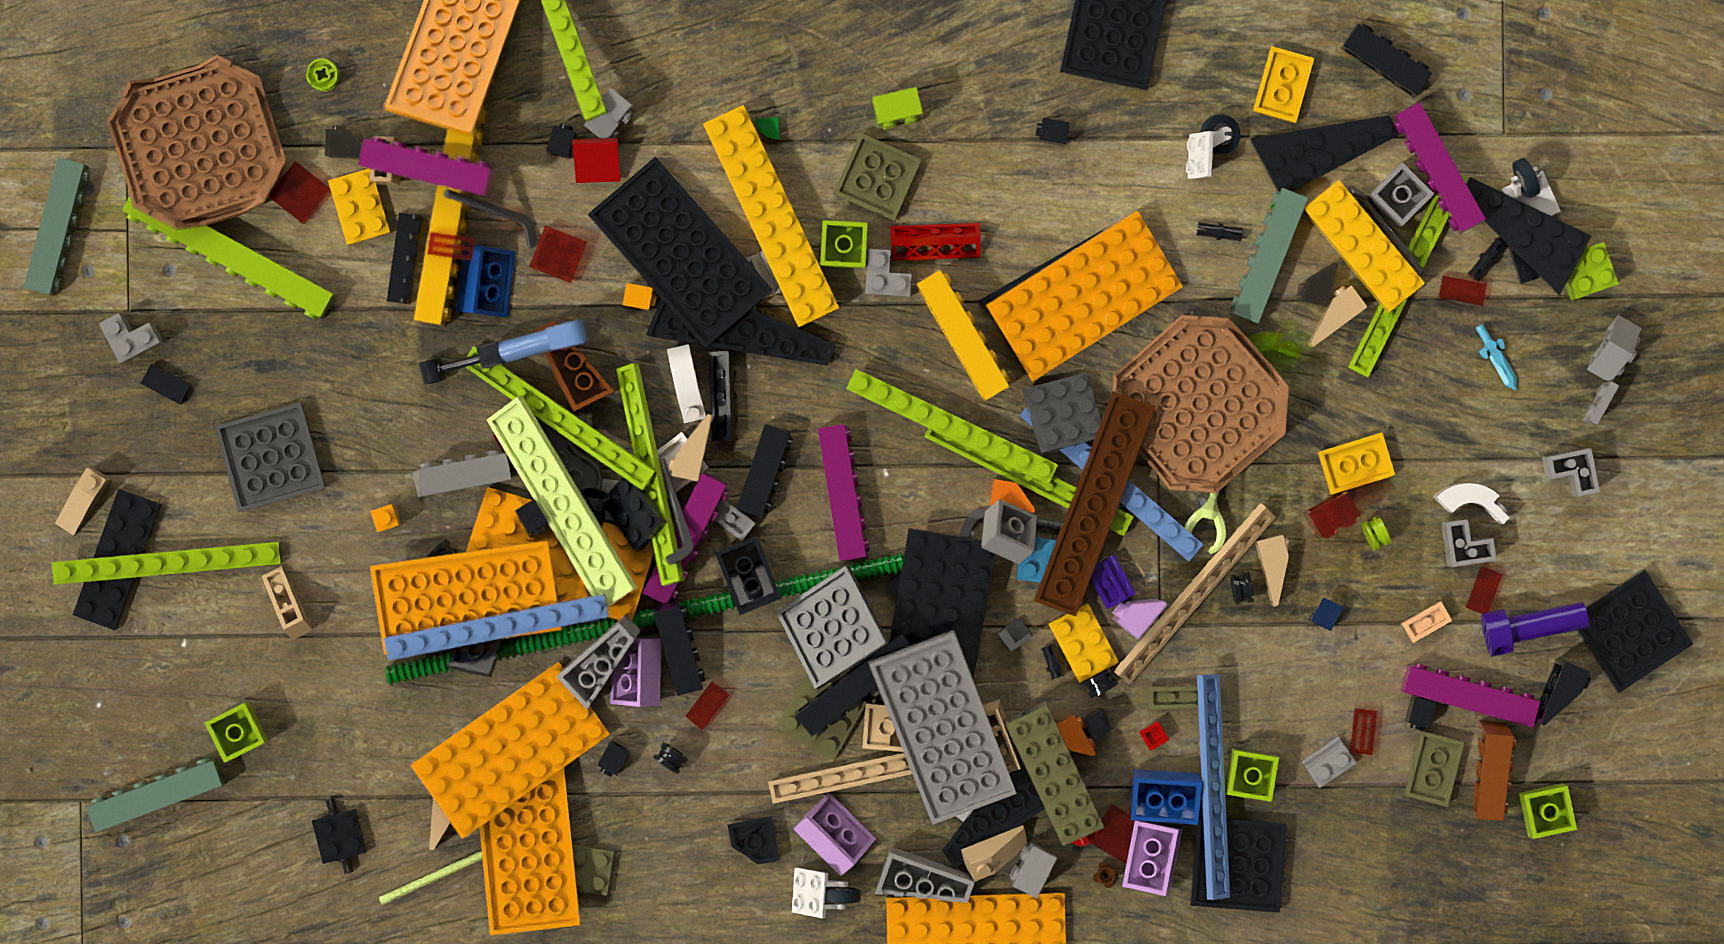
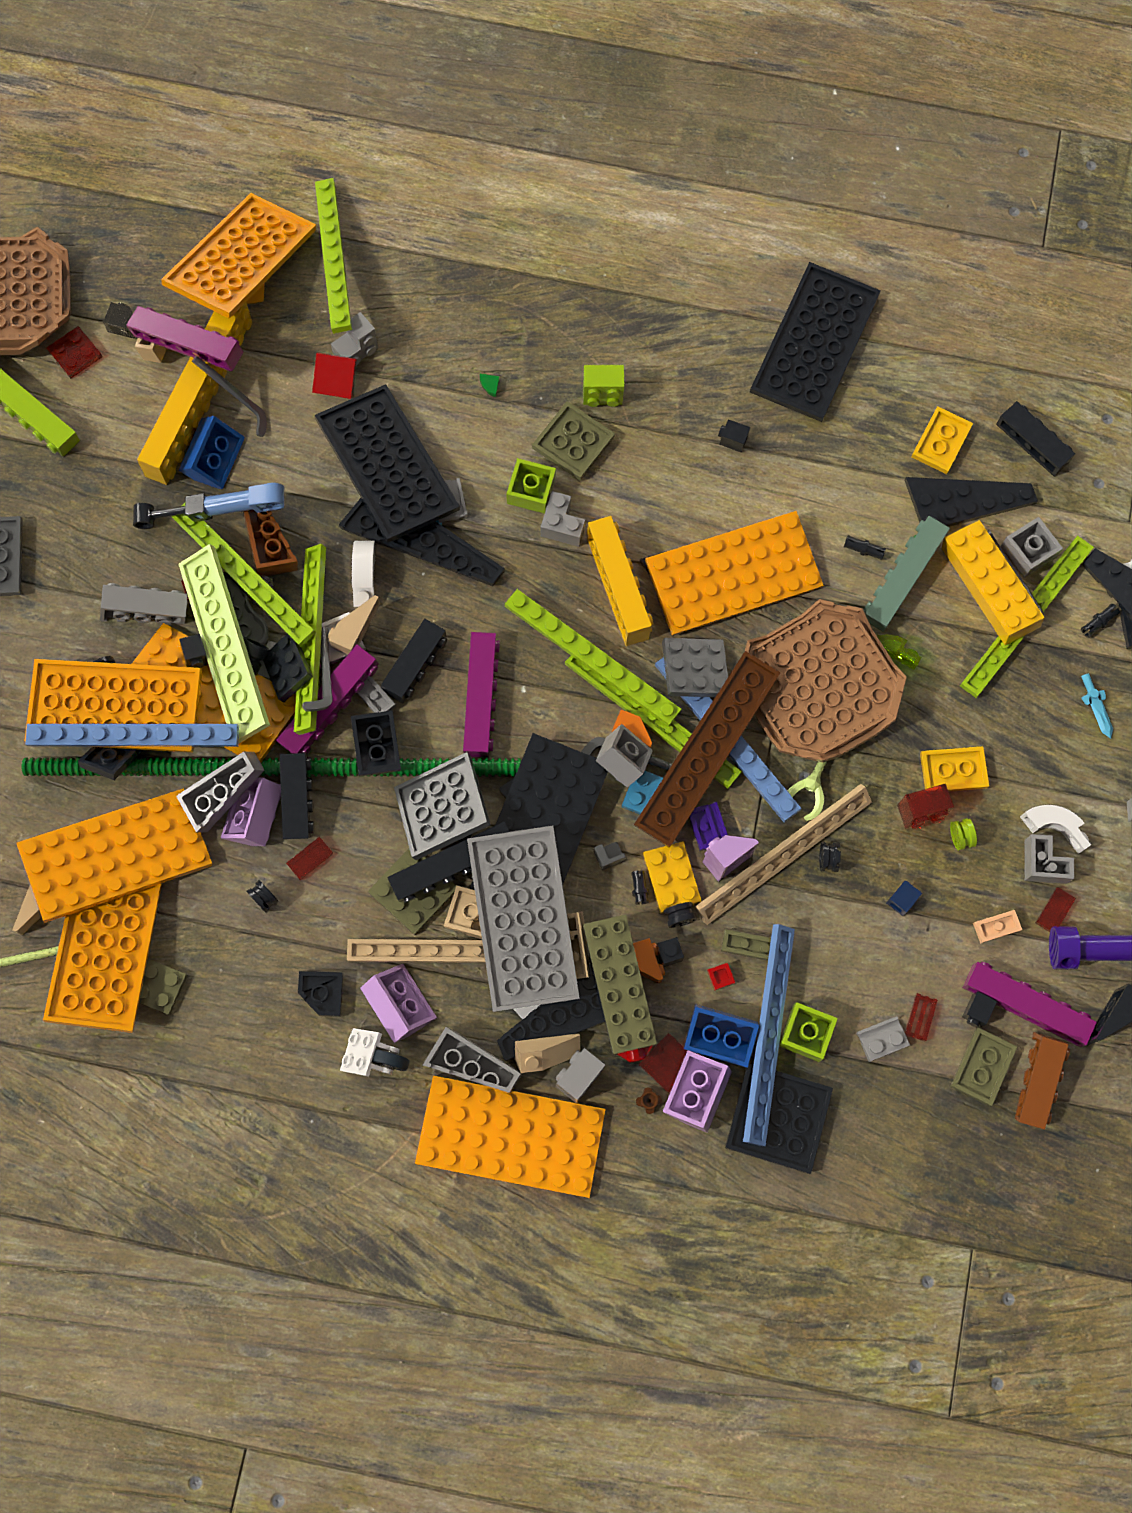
camera: 10 degrees right, 15 degrees down
lime wheel [306,59,340,92] -> none
yellow plate [328,169,391,245] -> none
light orange brick [370,504,402,532] -> none
black hinge [387,213,422,305] -> none
clear red tile [427,232,475,261] -> none
clear red plate [529,225,587,283] -> none
black brick [546,123,577,159] -> none
black brick [597,740,631,777] -> none
light orange brick [623,283,657,311] -> none
yellow brick [703,105,839,328] -> none
black hinge [709,351,738,441] -> none
red fence [890,223,981,261] -> none
white plate [1186,114,1240,179] -> none
tan slope [1255,534,1291,606] -> none
clear smoke slope [1296,263,1338,308] -> none
tan slope [1308,285,1367,348] -> none
magenta brick [1394,102,1485,234] -> none
clear red tile [1438,275,1487,306] -> none
lime brick [1519,783,1577,839] -> none

